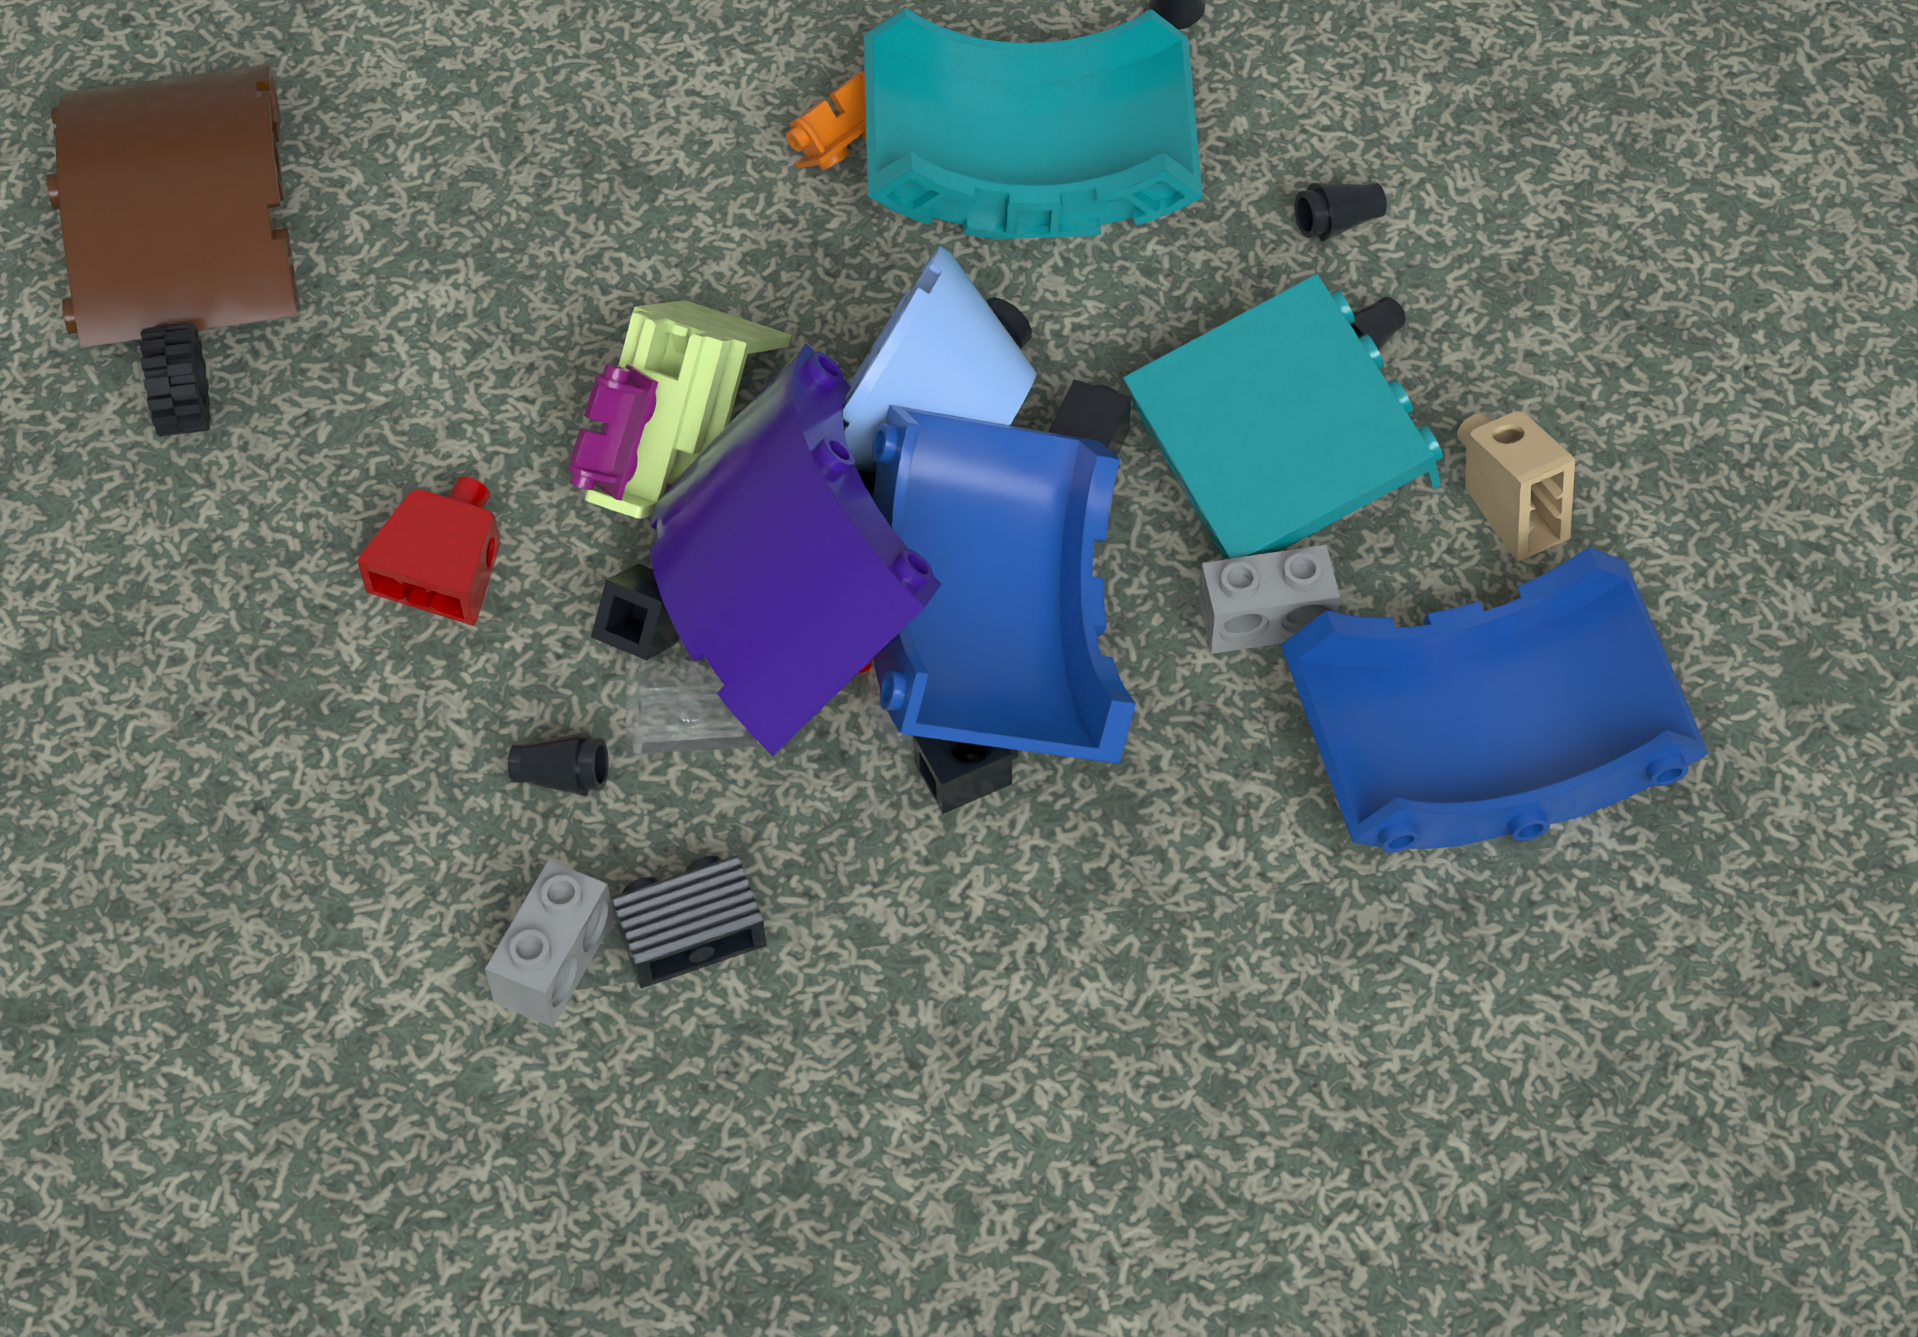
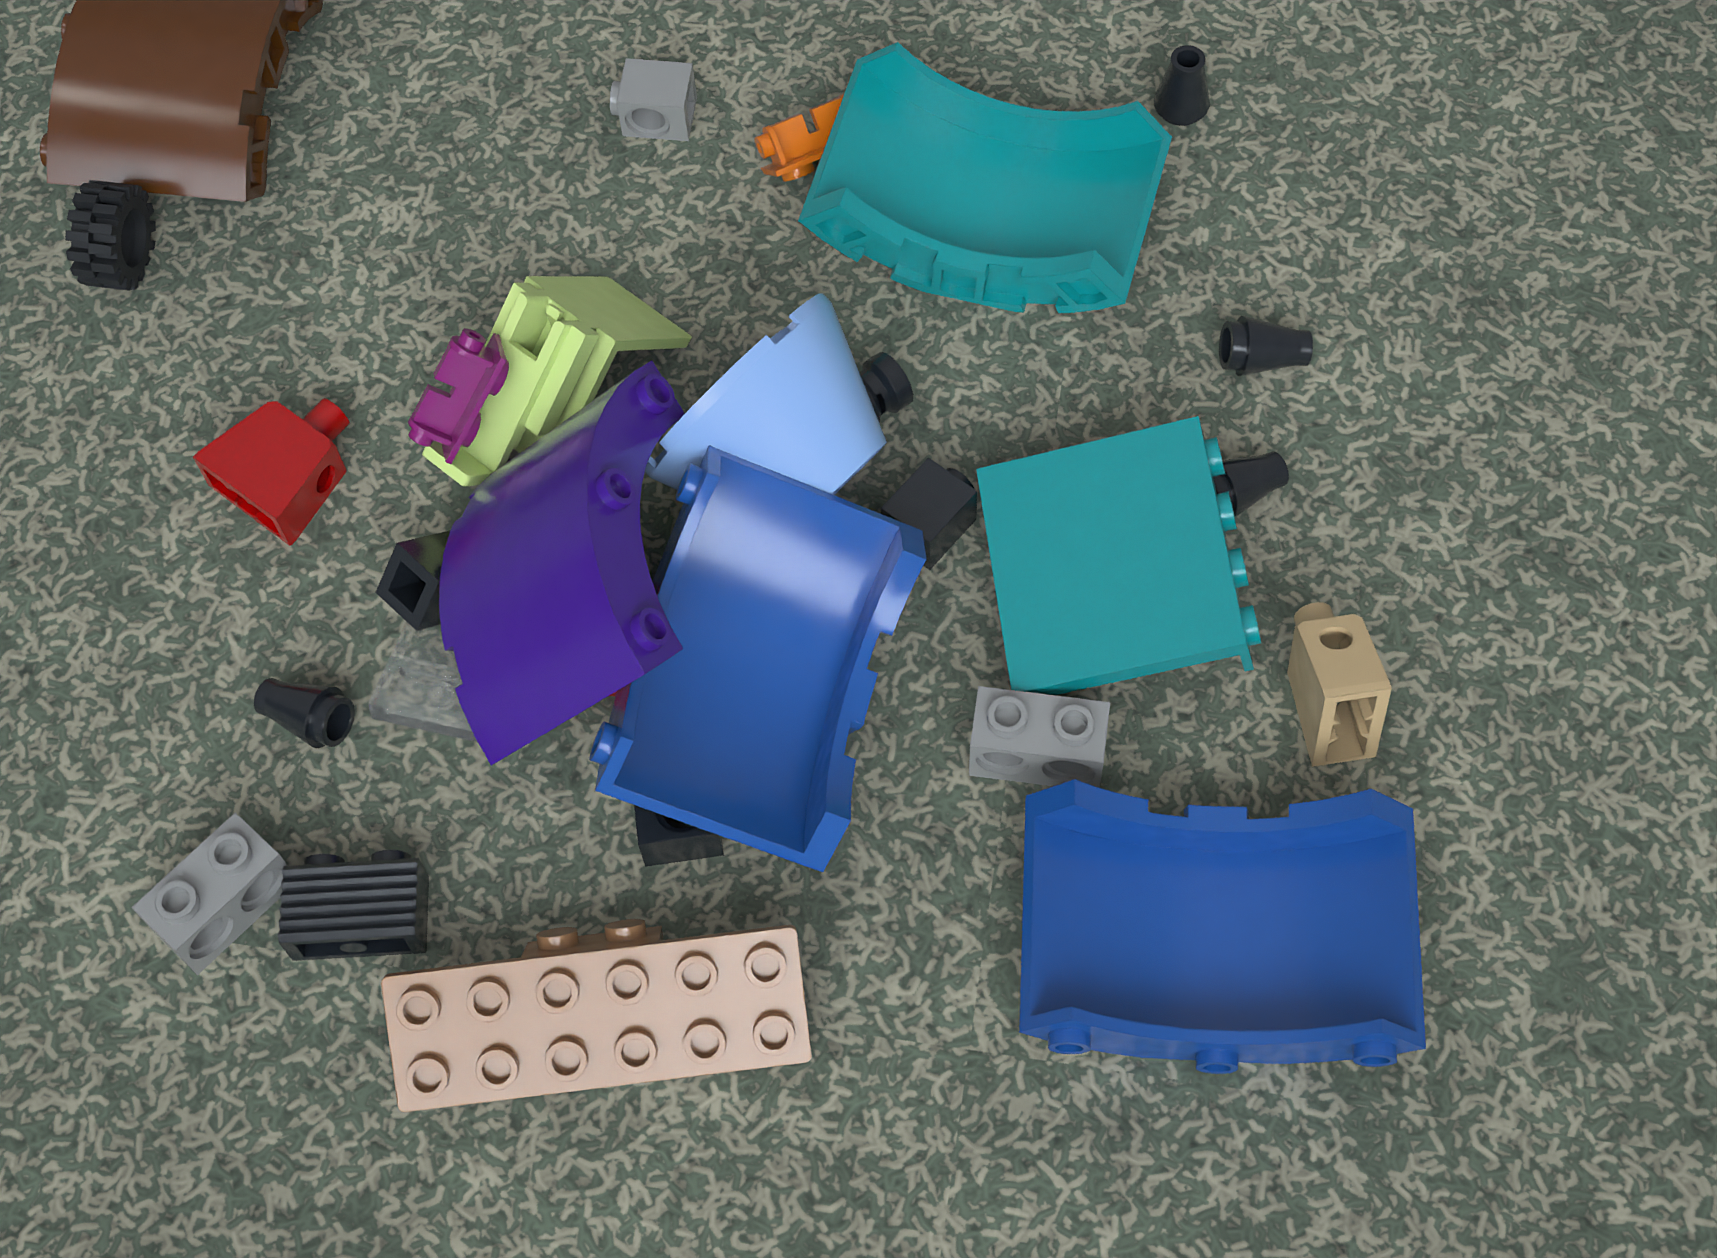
camera: 20 degrees right, 5 degrees up
none -> bracket [381,919,812,1112]
none -> light grey brick [610,58,697,141]

